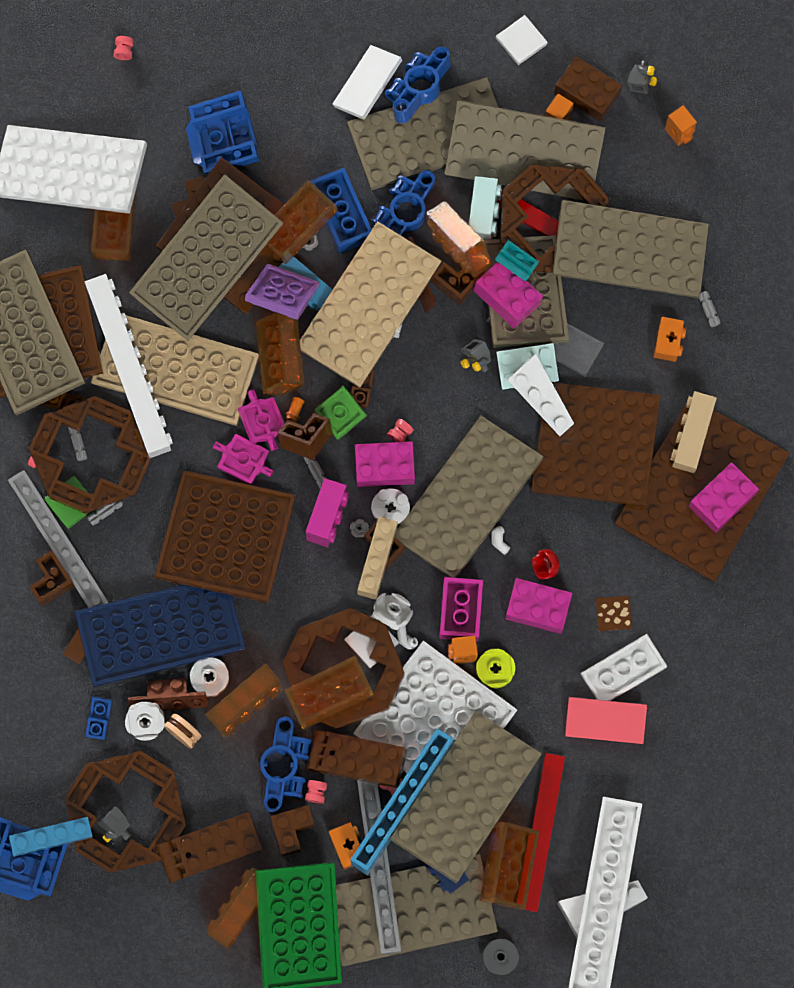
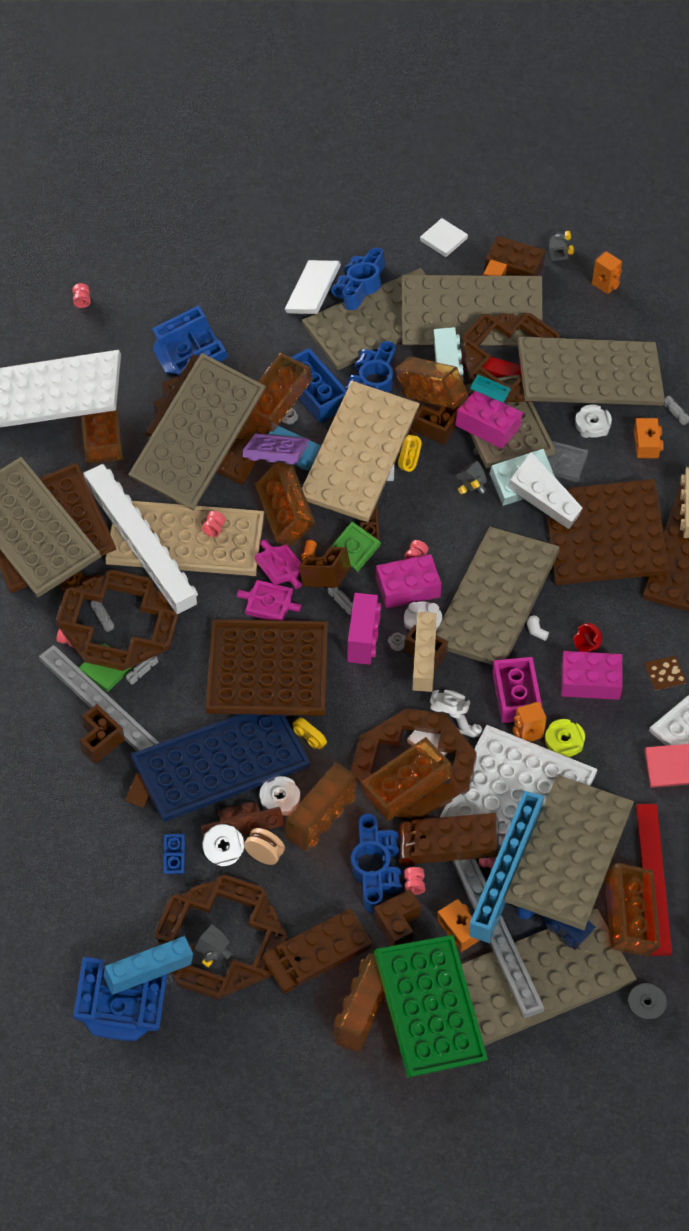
camera: 10 degrees left, 20 degrees down
none -> coral wheel [202,511,226,537]
none -> yellow plate [293,717,327,749]
none -> yellow plate [398,435,422,472]
none -> white plate [575,405,612,438]

